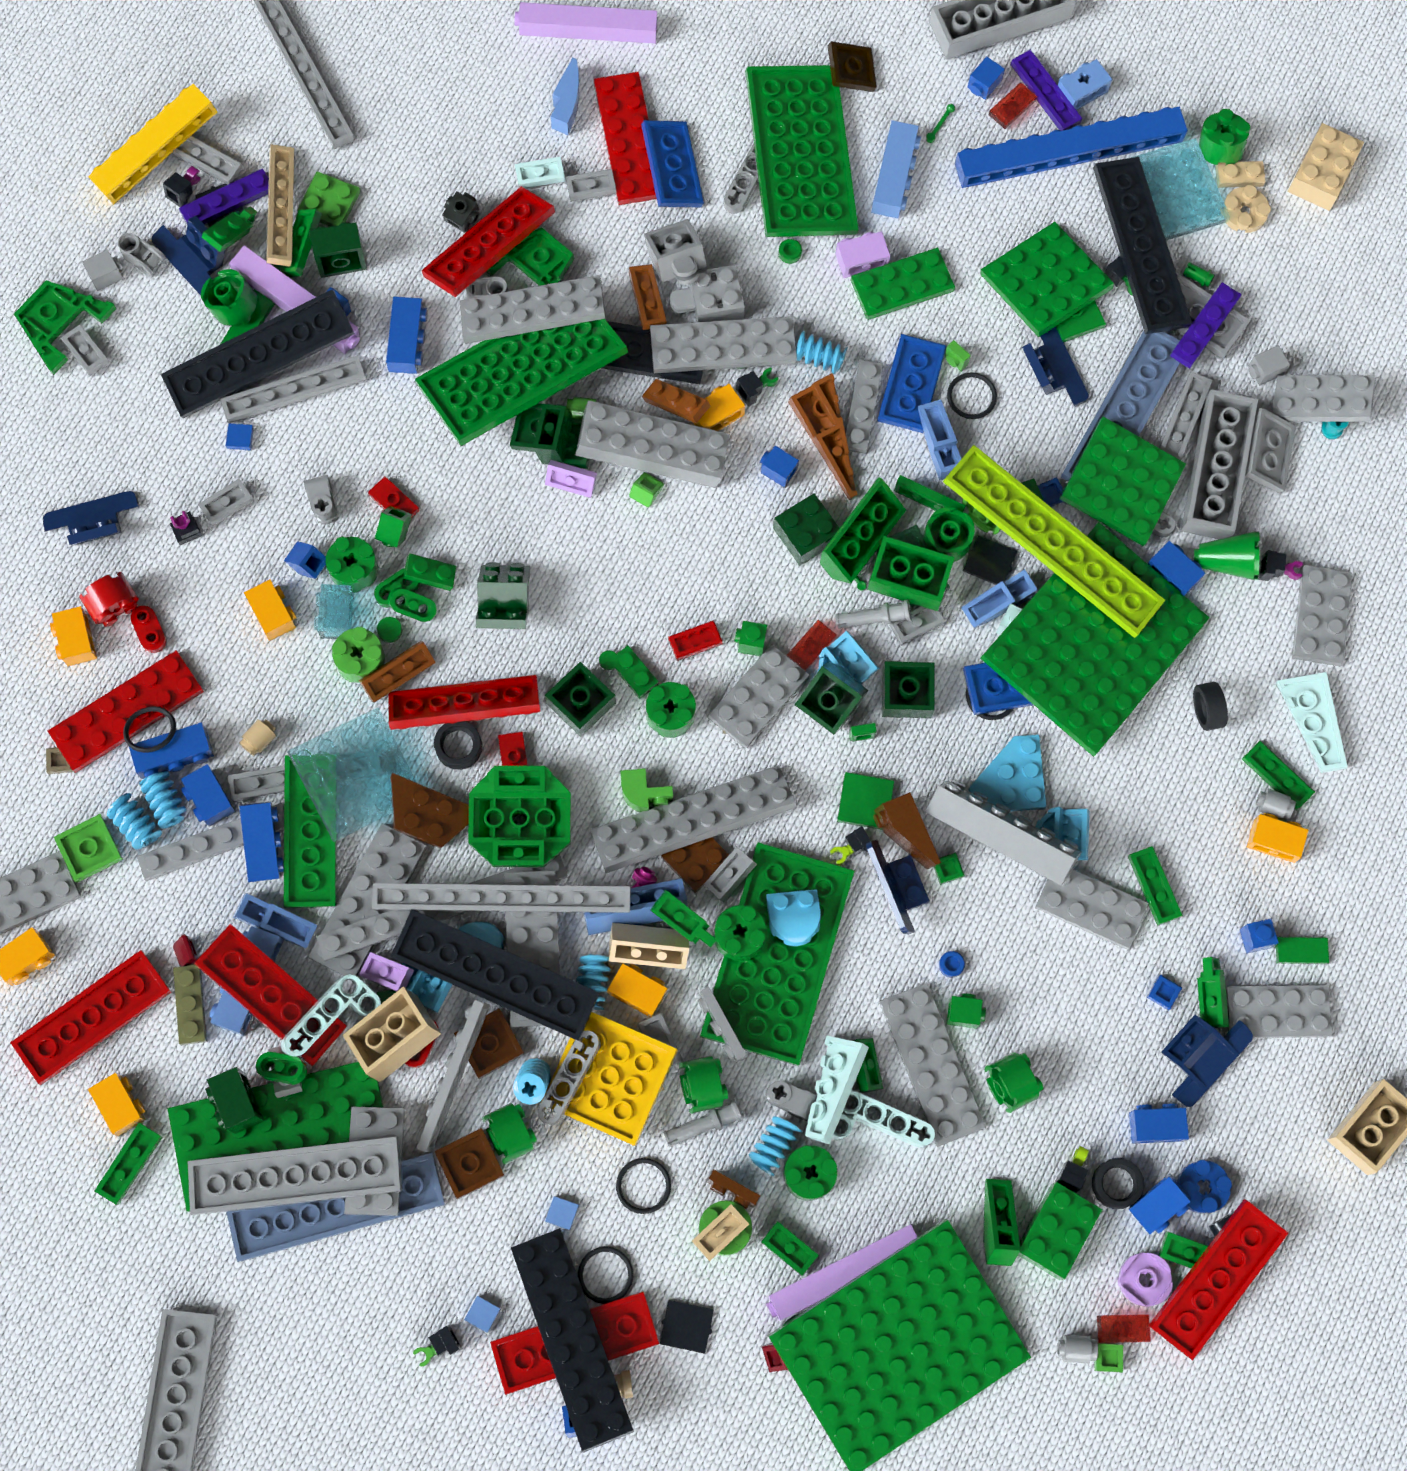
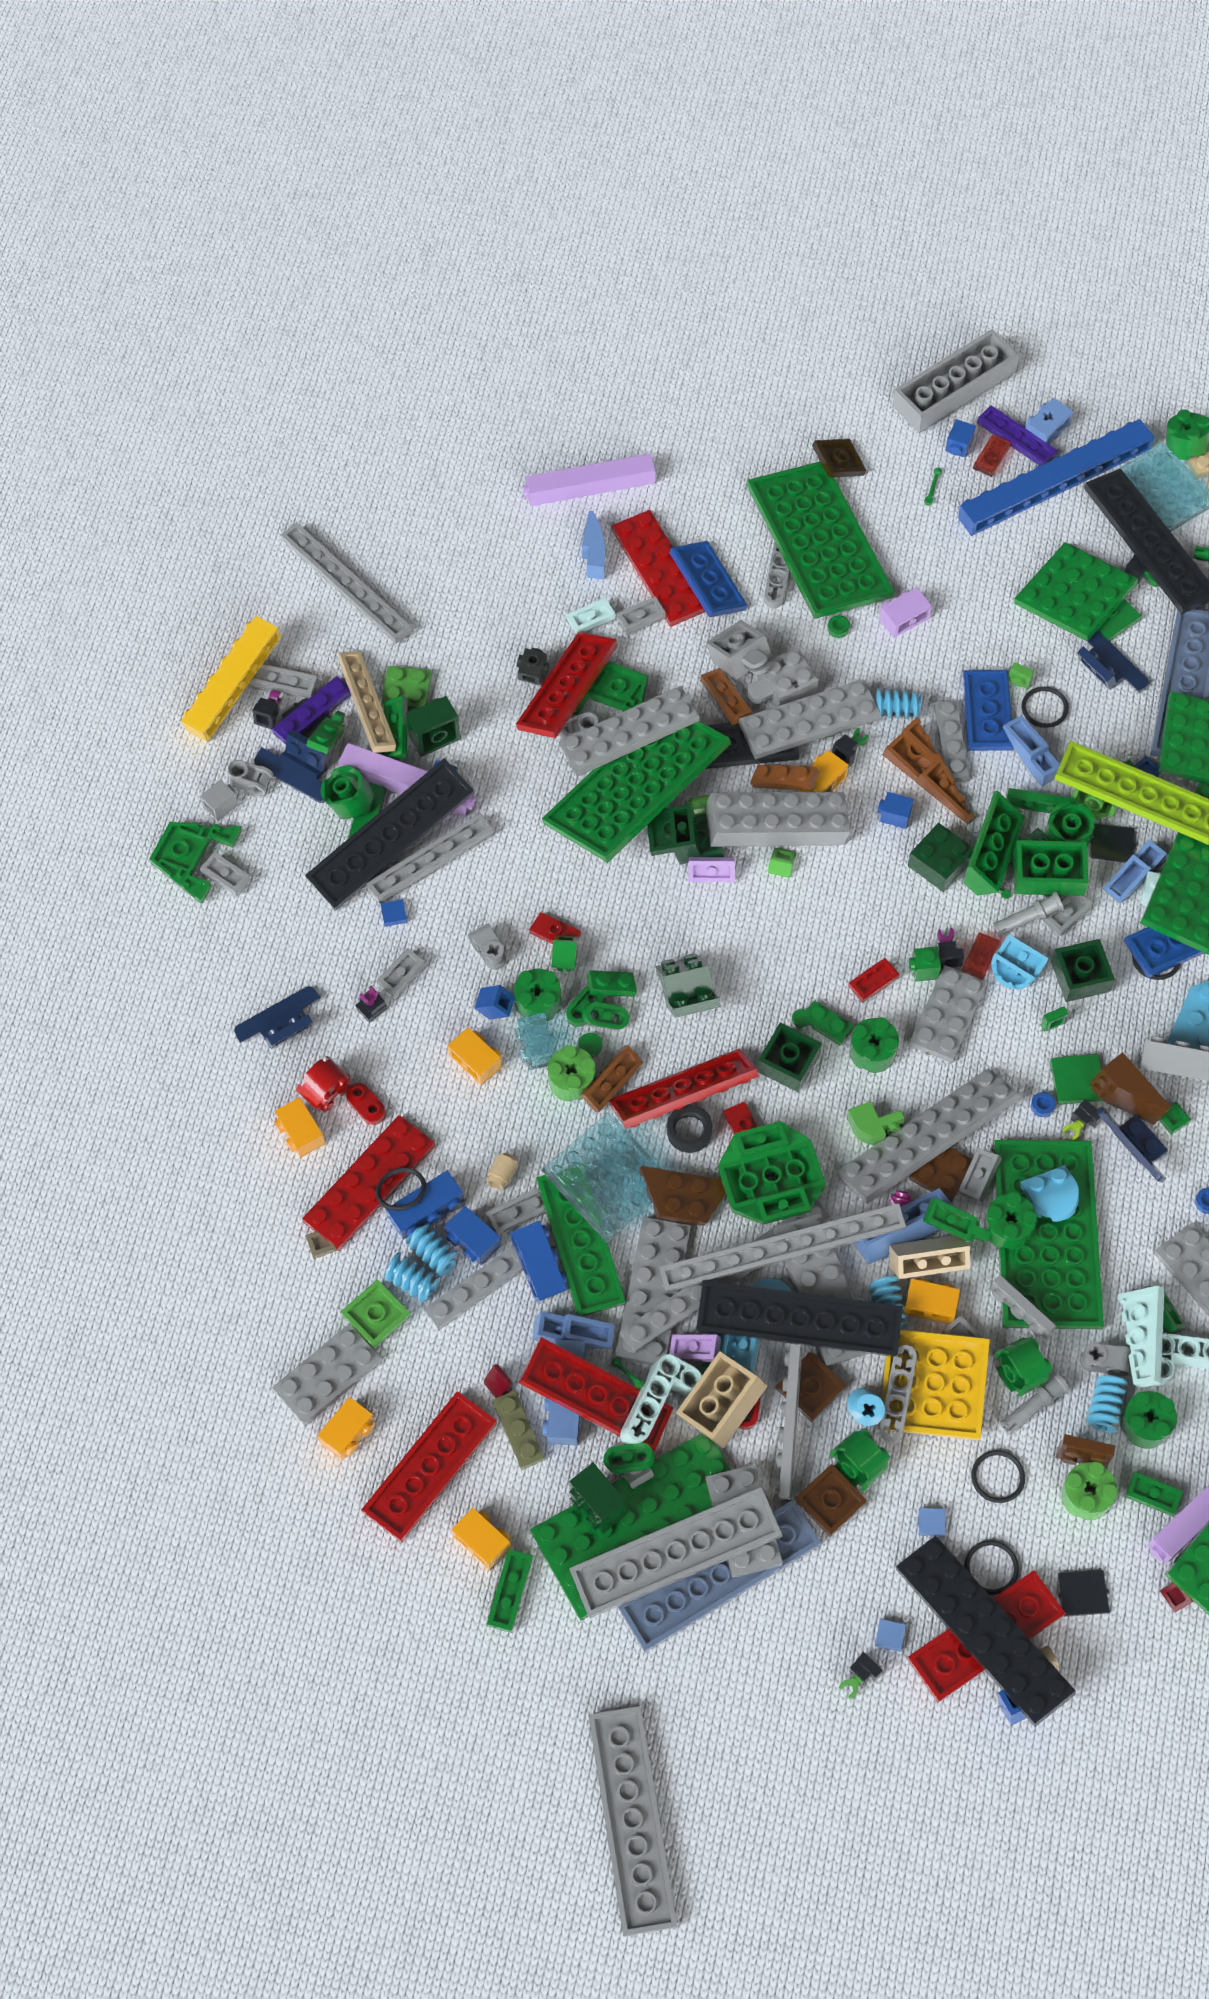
camera: 10 degrees left, 10 degrees down
blue brick [386,296,427,374] -> none
tan plate [692,1204,749,1262] -> none
dark green brick [795,661,869,735] -> none
green plate [850,247,955,320] -> none
medium blue brick [871,120,921,219] -> none
none -> green hinge [612,1358,644,1388]
none -> black piece [937,928,964,969]
none -> blue tile [1031,1092,1056,1117]

